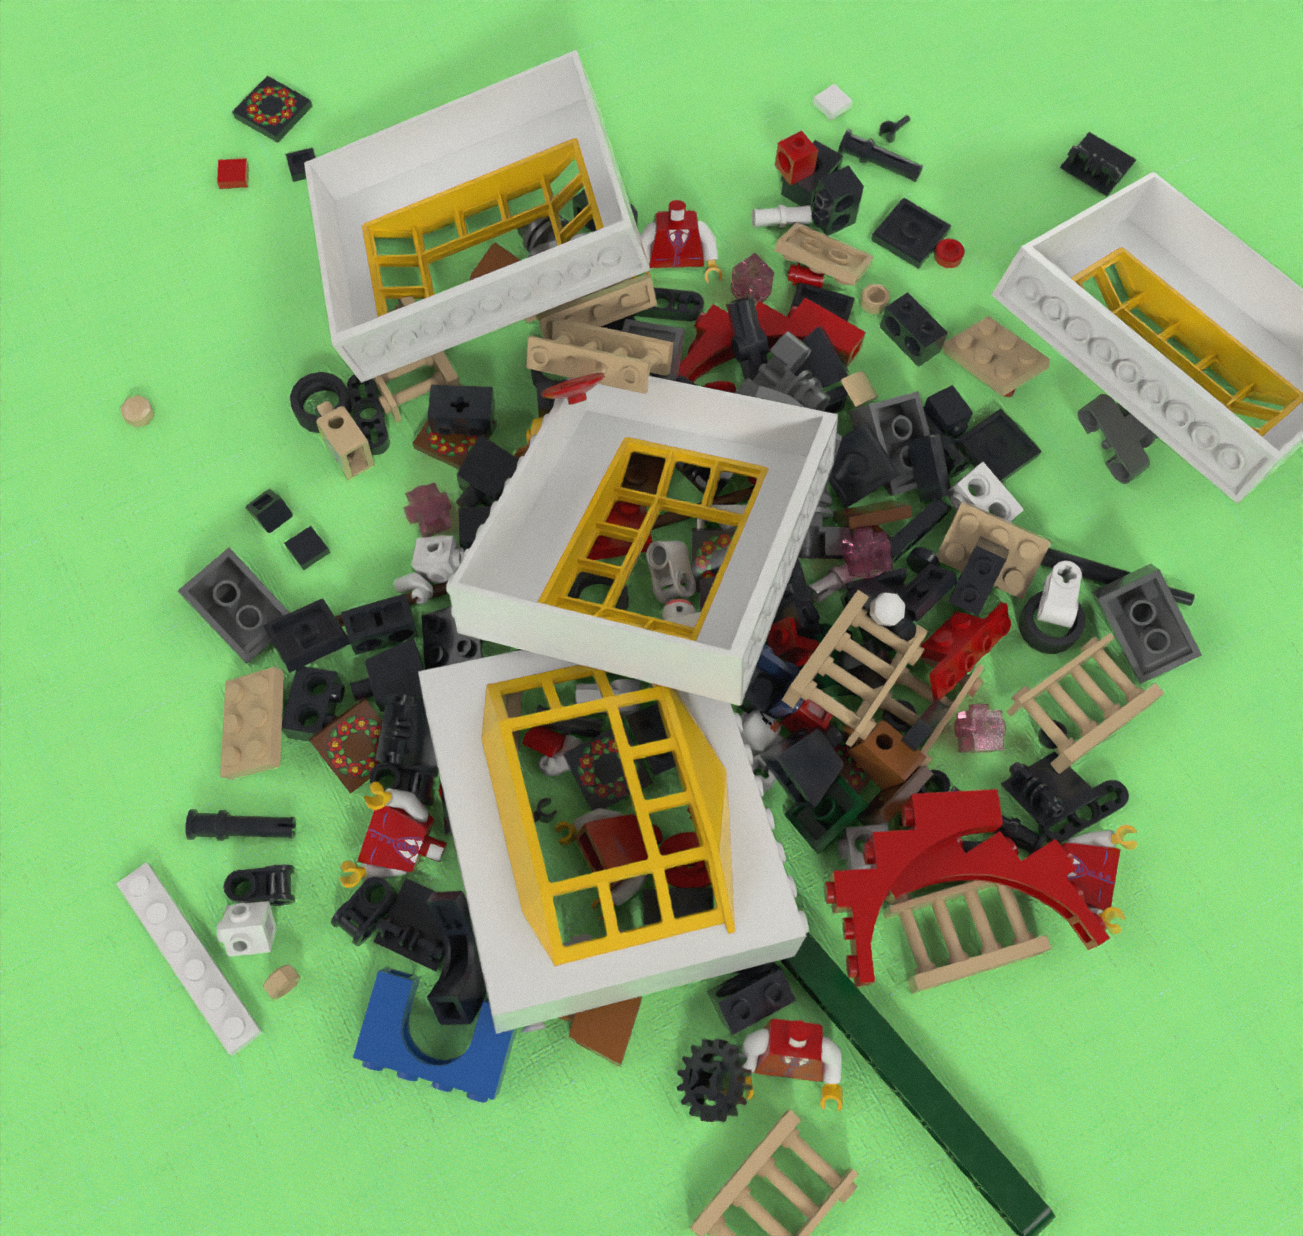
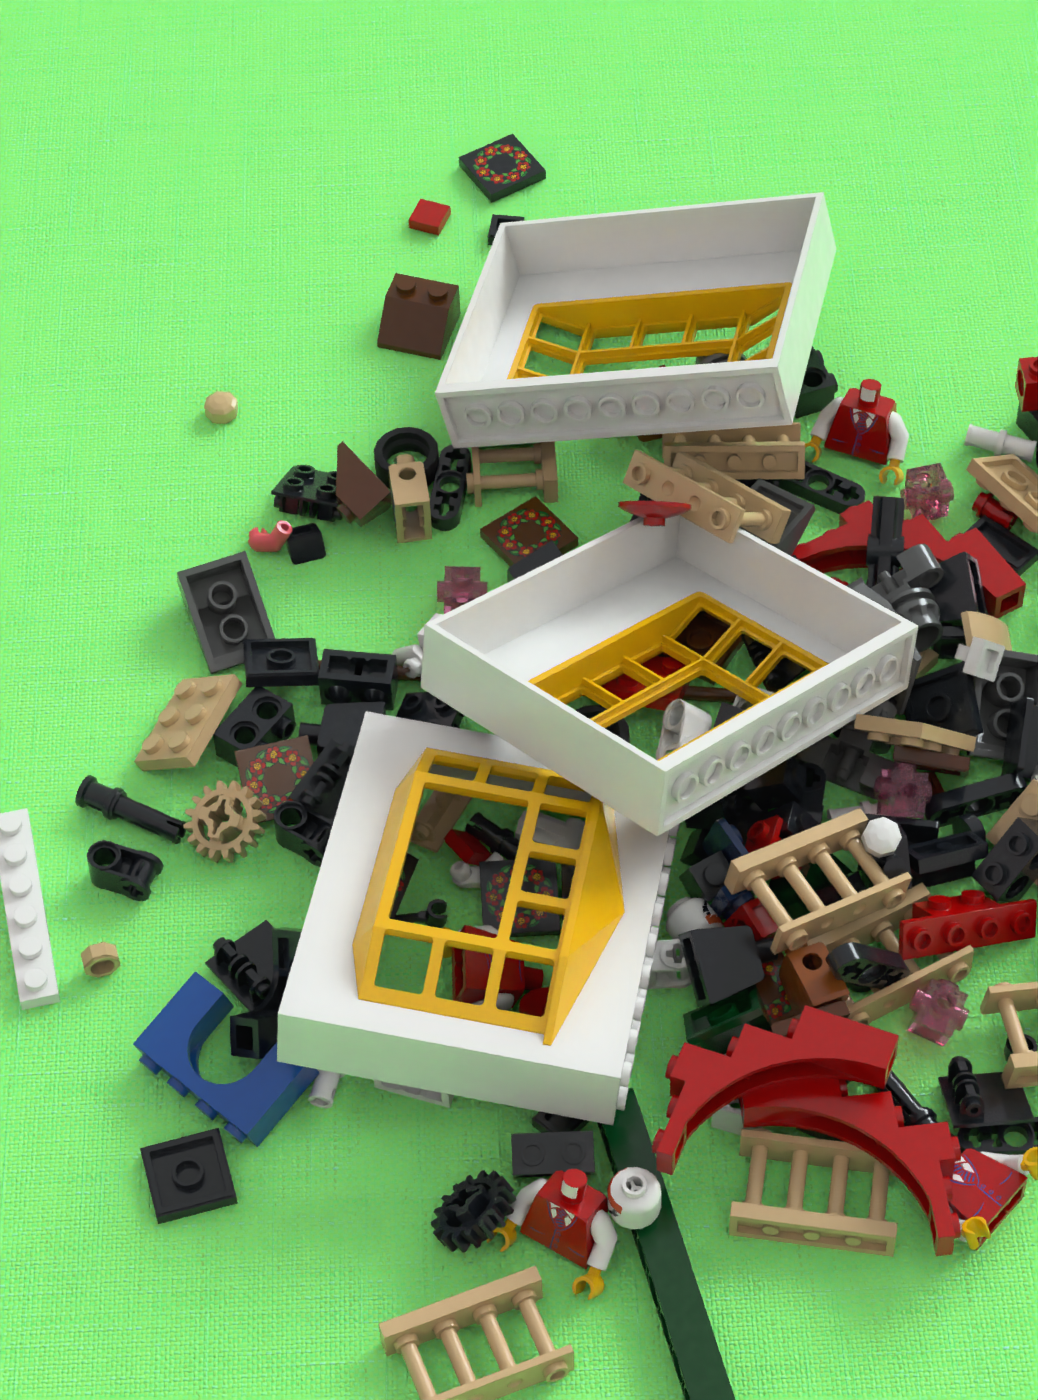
camera: 30 degrees right, 15 degrees down
white brick [217,901,277,957] -> none
black tile [284,526,330,570] -> none
black piece [330,877,397,947] -> none
torso [339,782,447,888] -> none
black brick [428,385,495,437] -> none
dark orange torso [558,996,642,1067] -> none
none -> black tile [140,1128,238,1224]
none -> tan gear [183,780,267,863]
none -> coral arm [248,520,293,552]
none -> black hinge [271,465,343,522]
none -> reddish brown slope [336,441,392,527]
none -> reddish brown slope [377,273,461,360]
none -> white head [607,1167,661,1229]
none -> tan plate [854,714,976,756]
none -> white tile [954,636,1005,682]

